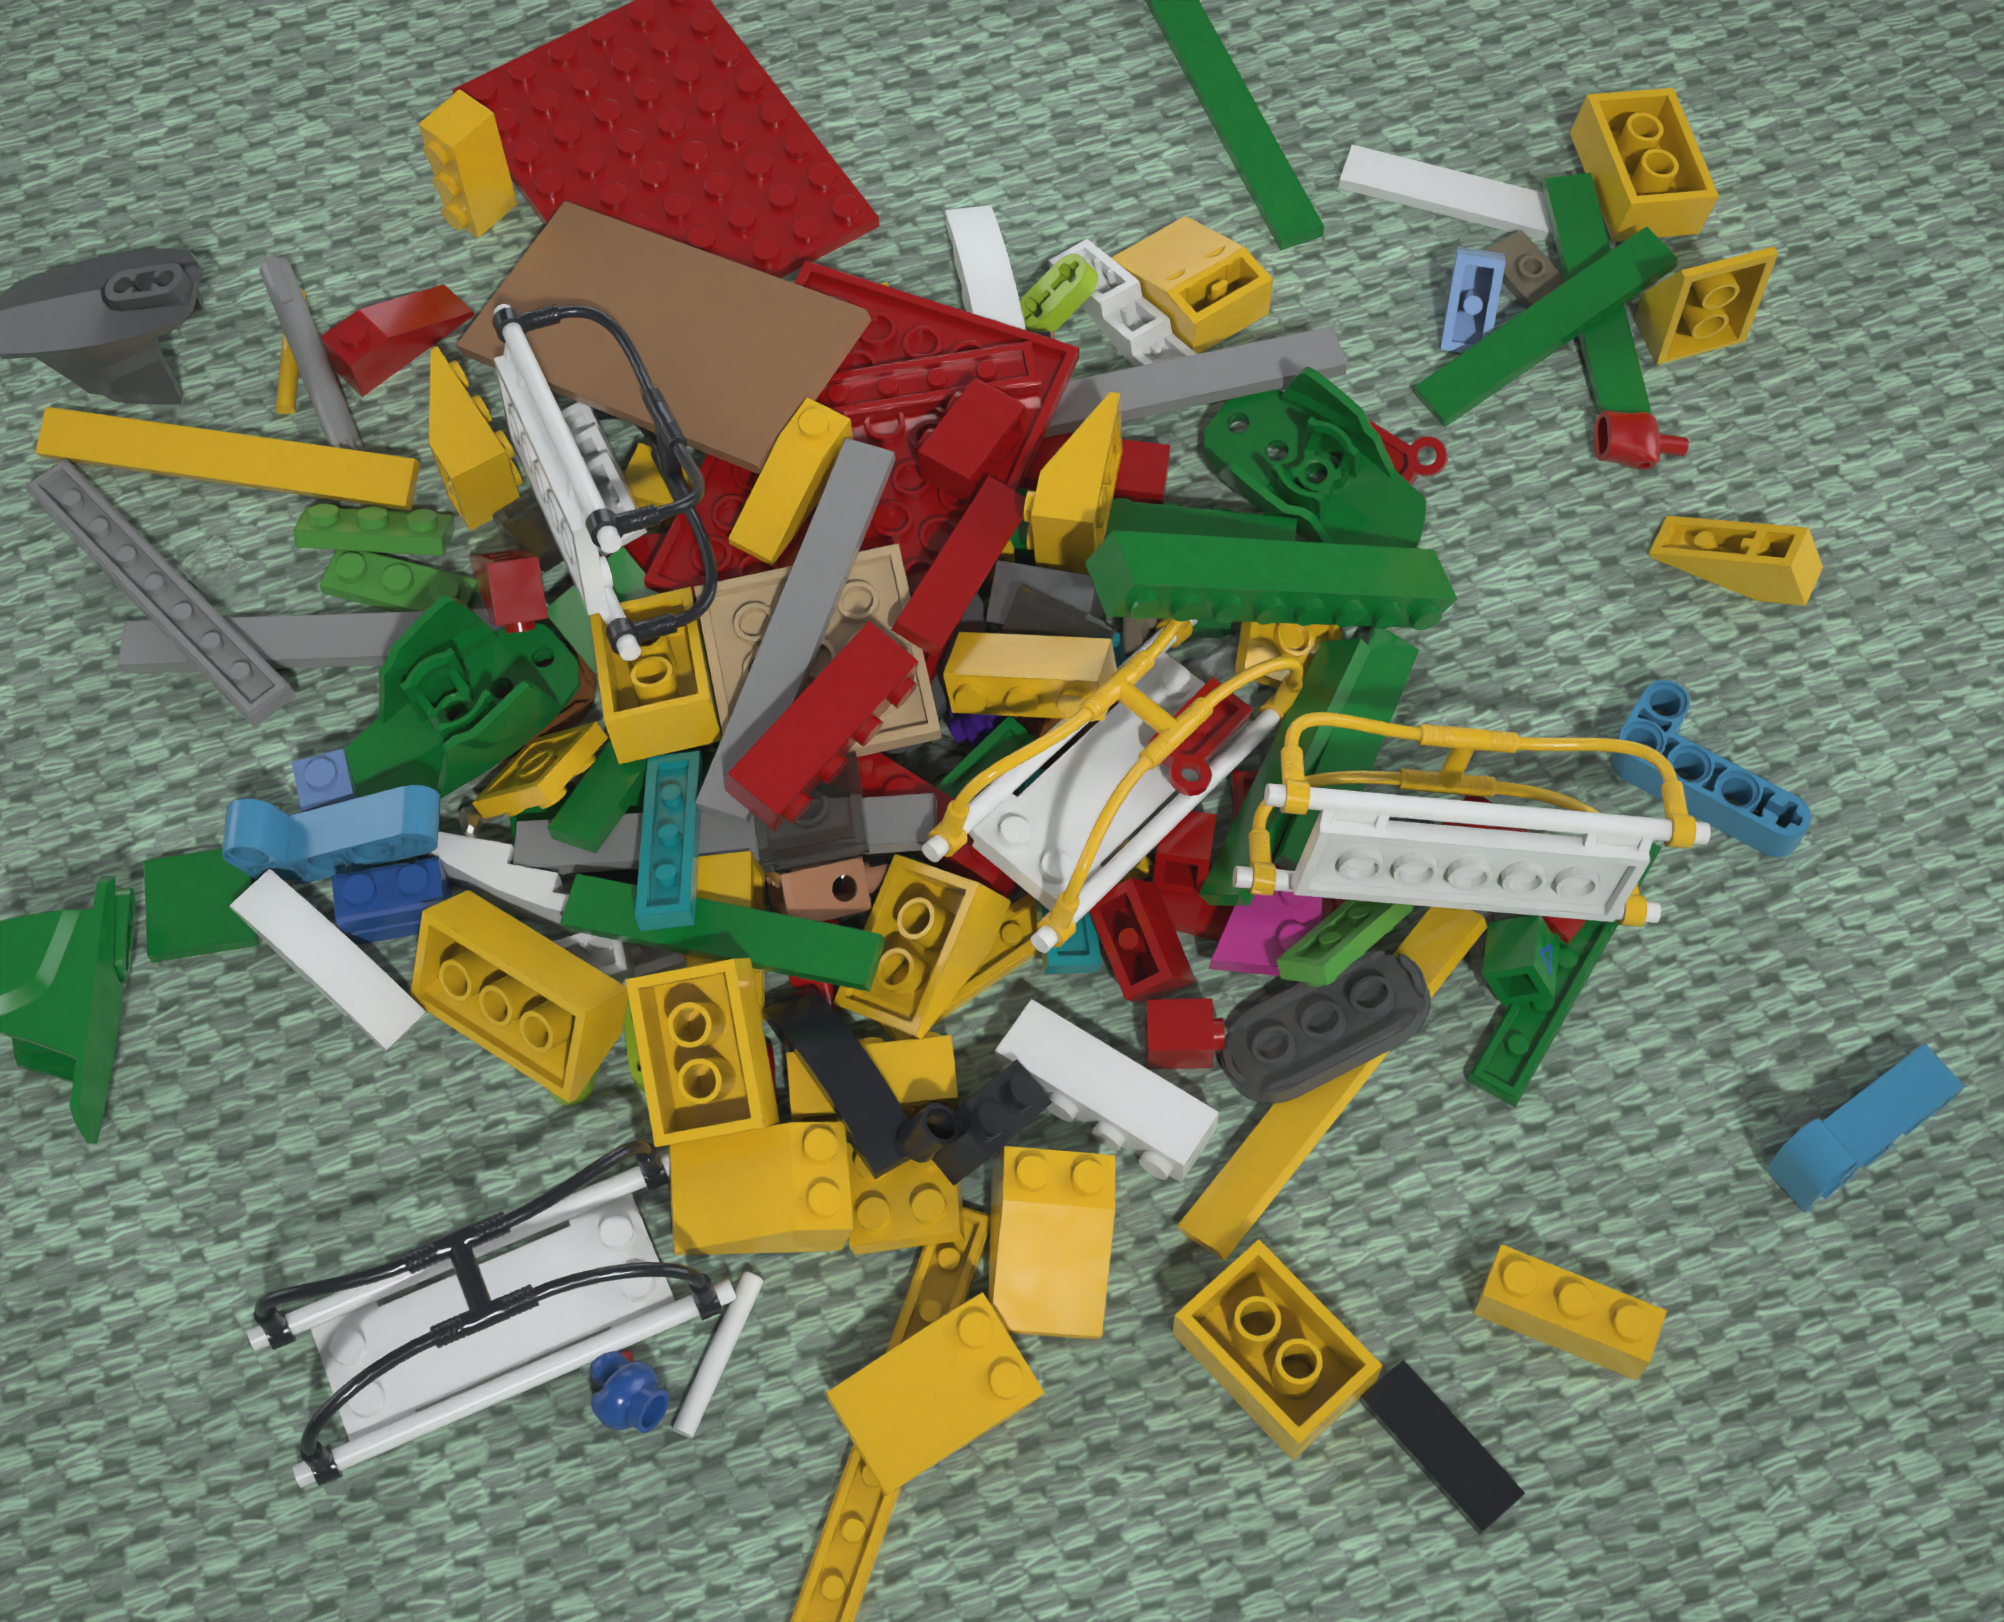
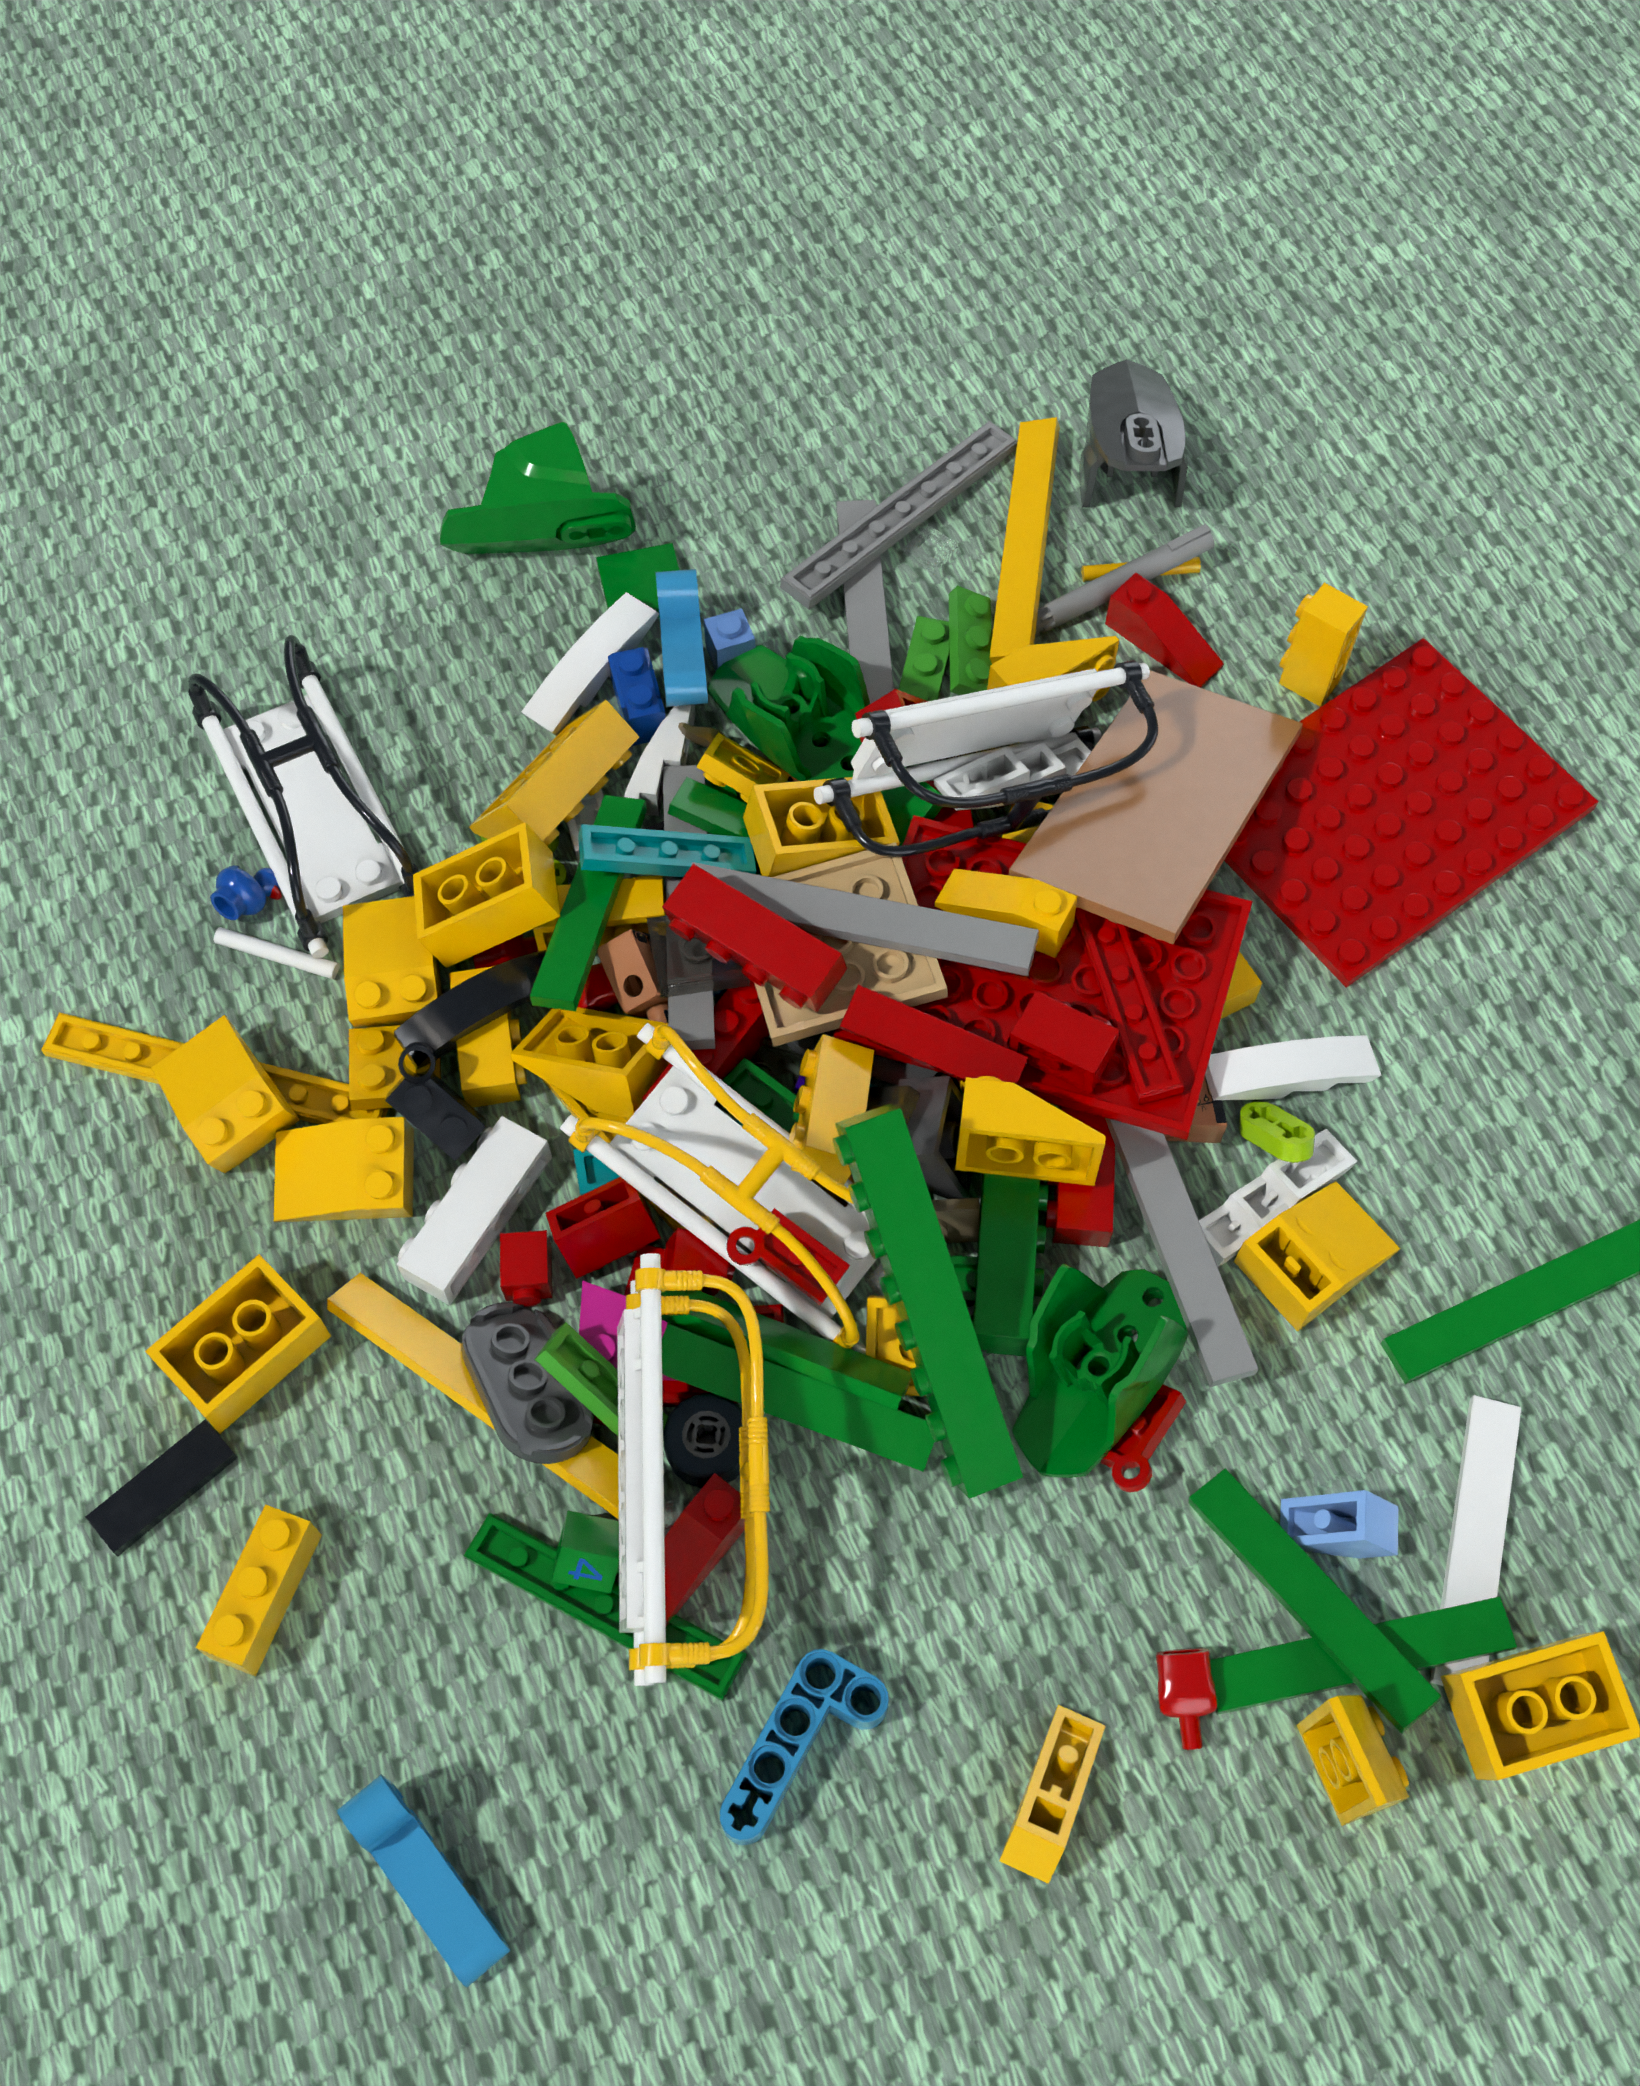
camera: 85 degrees right, 0 degrees up
dark tan plate [1484,230,1565,309] -> none

